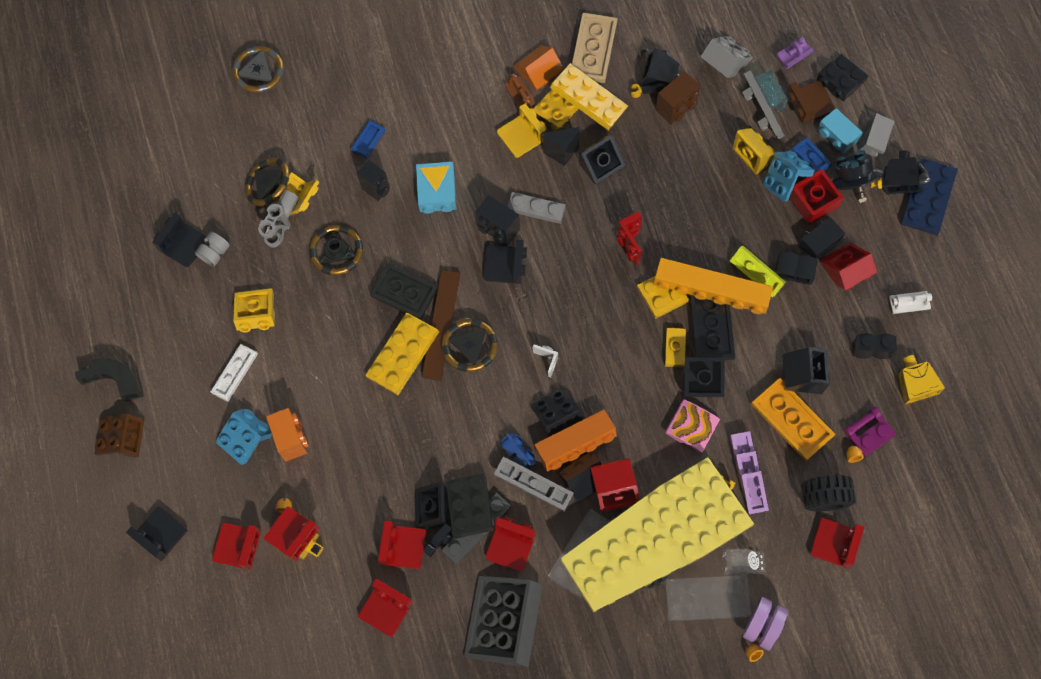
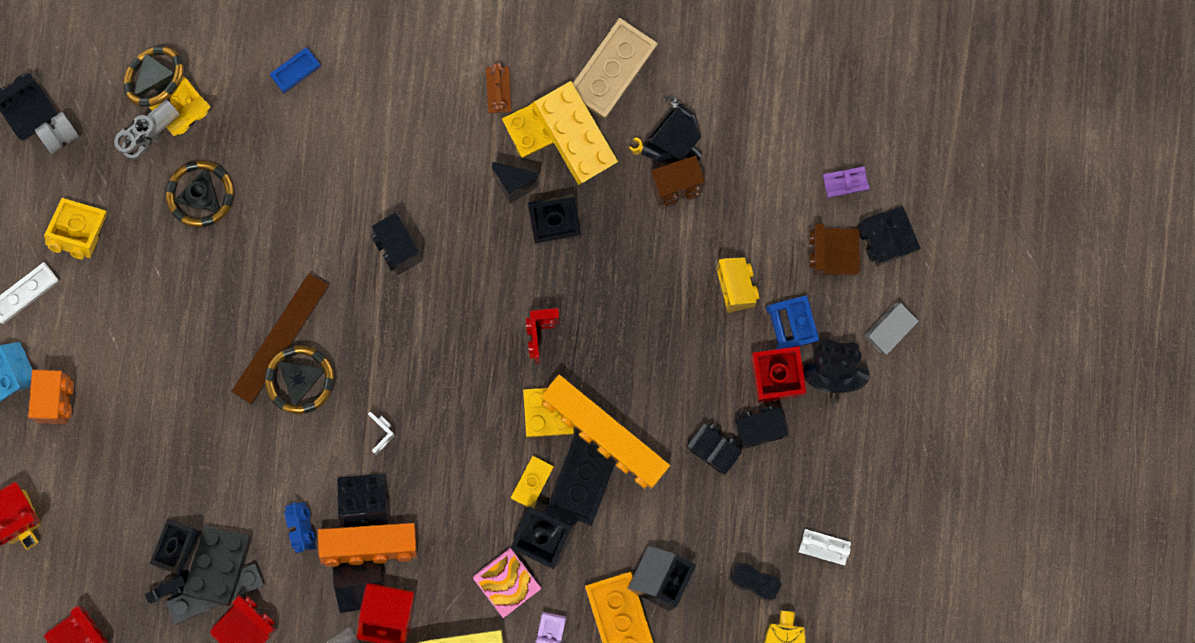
camera: 15 degrees right, 10 degrees up
light orange hinge [275,498,292,514] -> none
black brick [357,160,390,201] -> none
yellow plate [365,312,439,395] -> none
pearl dark grey plate [370,263,438,320] -> none
red bracket [378,521,426,569] -> none
medium azure brick [416,162,457,214] -> none
black bracket [484,240,527,284] -> none
light grey hinge [494,457,574,512] -> none
yellow bracket [497,104,547,158] -> none
light grey plate [508,192,566,224] -> none
orange slope [514,45,564,91] -> none
light grey slope [701,36,753,78] -> none
neon yellow plate [730,246,786,298] -> none
light grey hinge [742,70,785,139] -> none
clear light blue bracket [755,70,788,113] -> none
dark azure bracket [763,151,815,202] -> none
medium azure brick [818,108,863,154] -> none
red slope [819,242,877,290] -> none
black torso [870,150,930,195] -> none
dark blue plate [901,158,958,236] -> none

